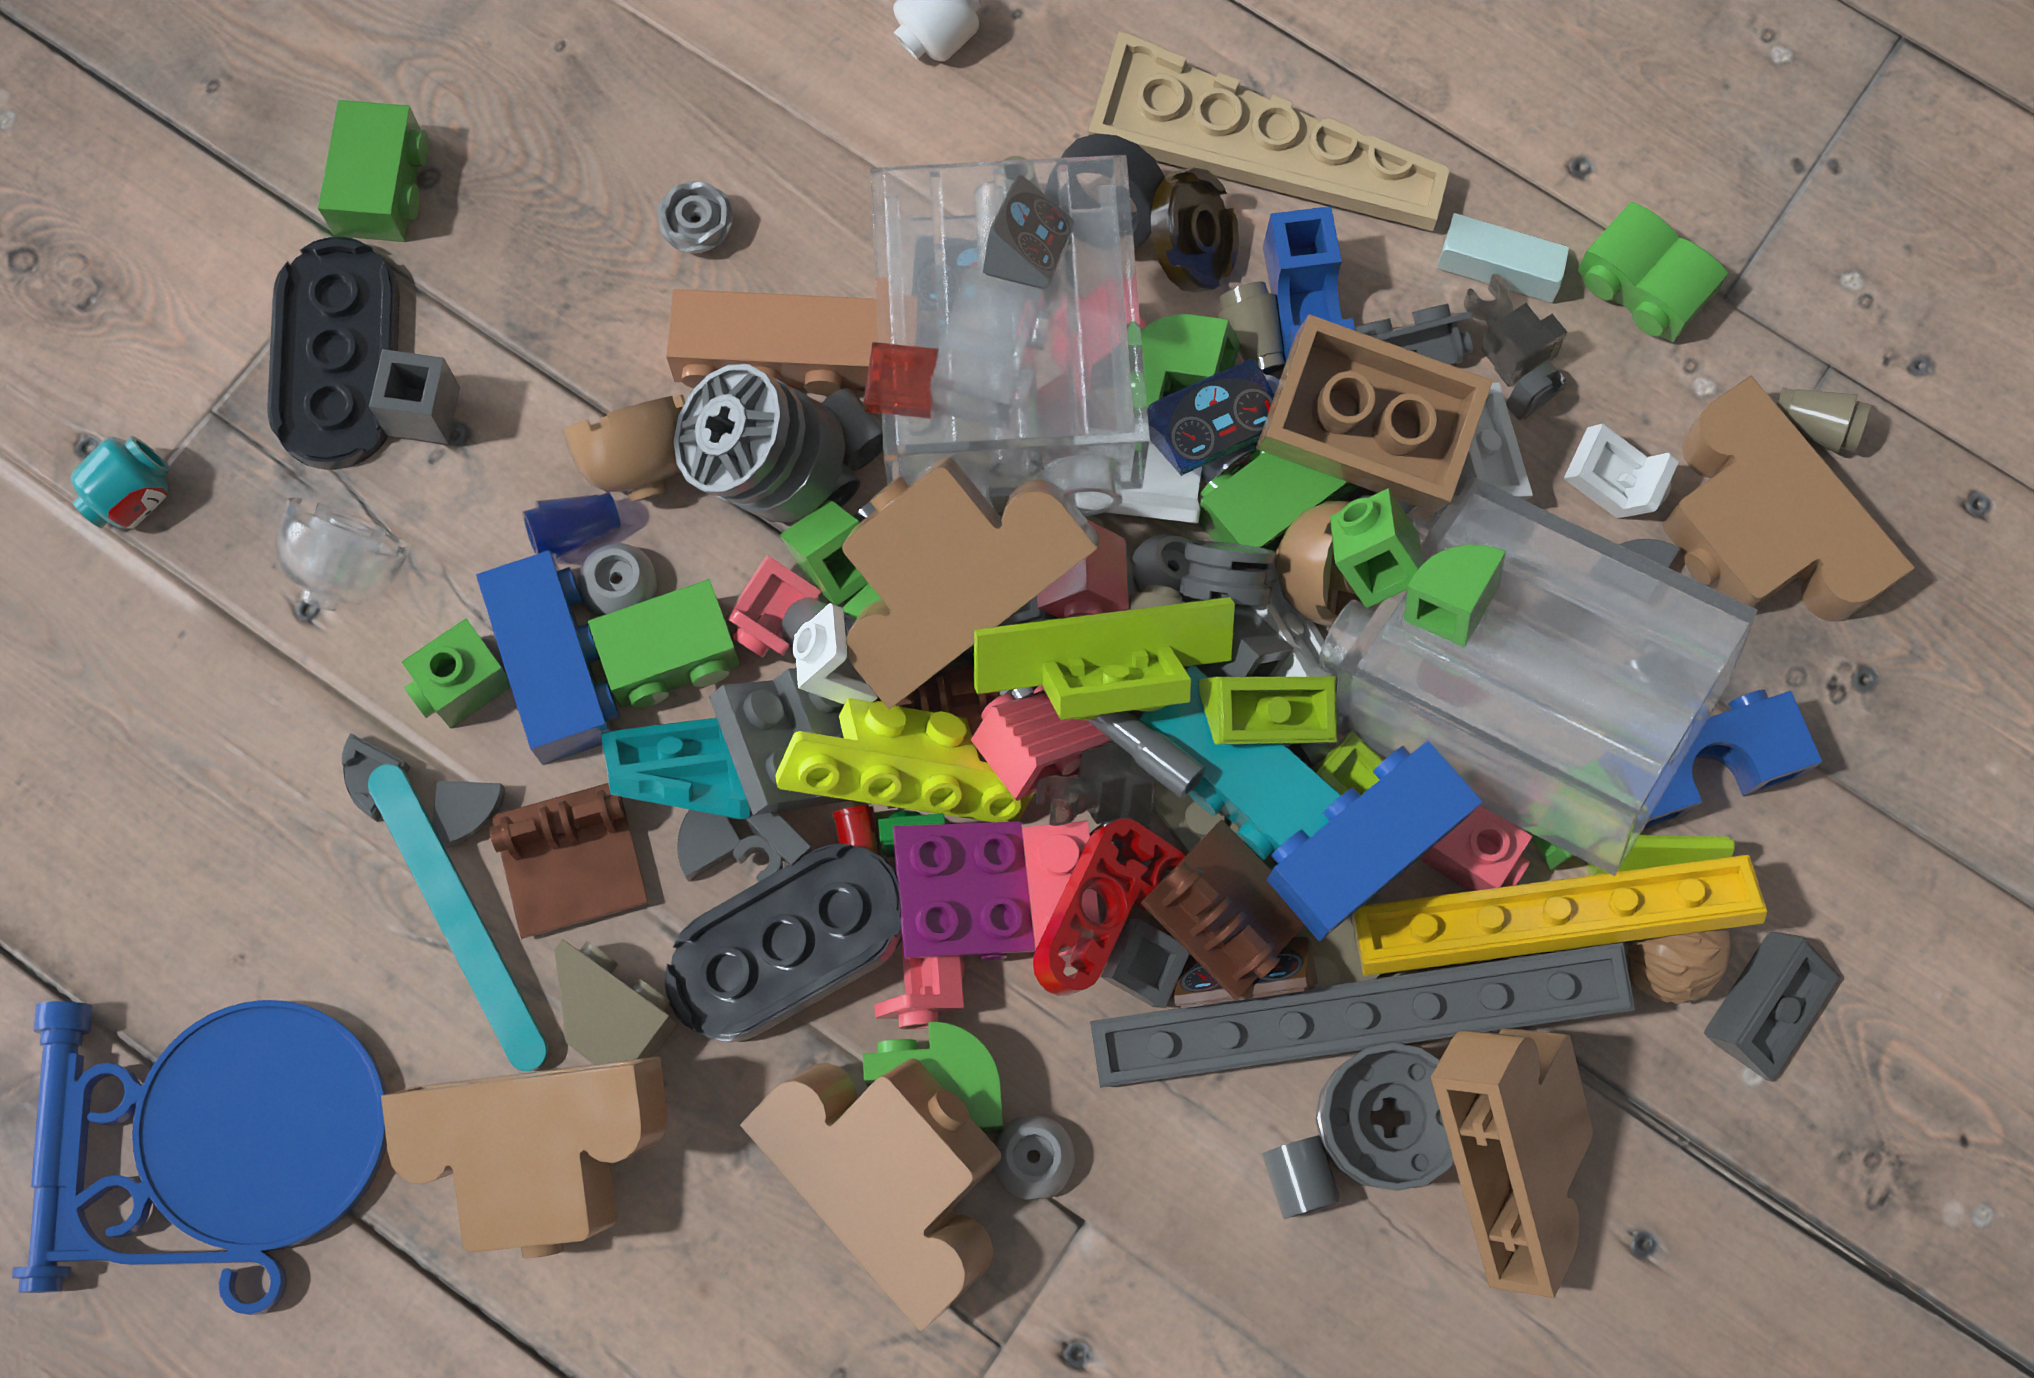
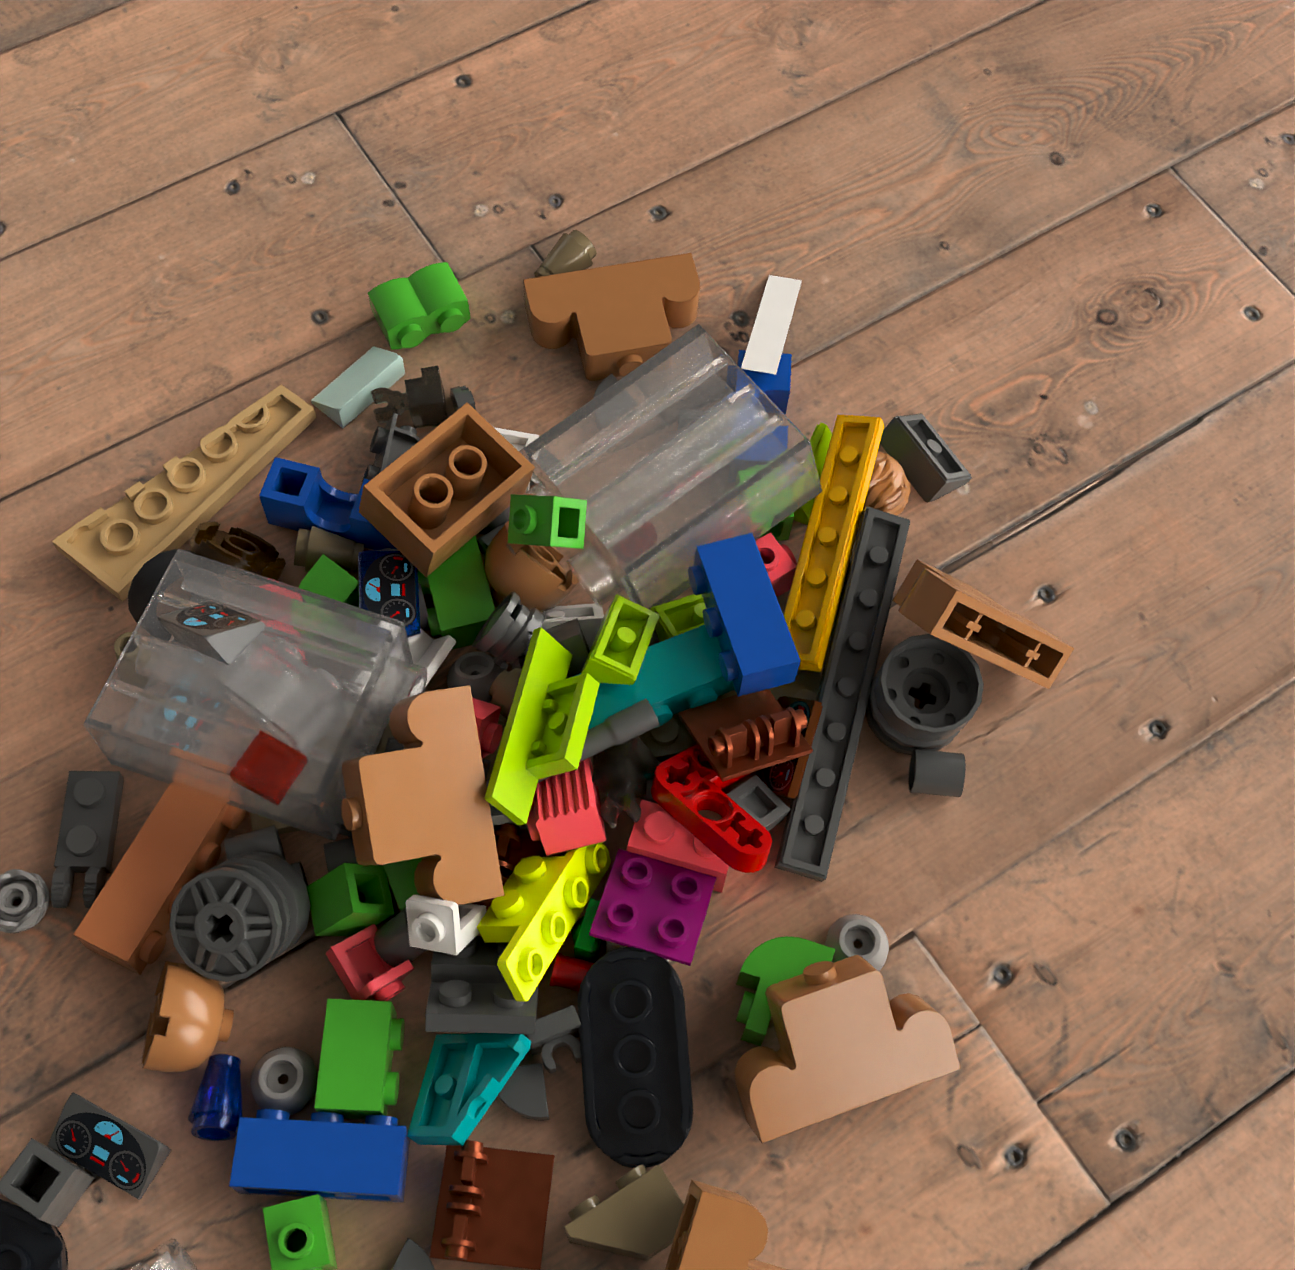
camera: 70 degrees left, 10 degrees down
coral bracket [874,940,965,1030] -> none
bright green brick [1404,544,1506,647] -> none
white bracket [1564,424,1679,518] -> none
none -> slope [47,1092,171,1200]
none -> dark grey hinge [50,771,124,908]
none -> white sticker [741,275,802,375]

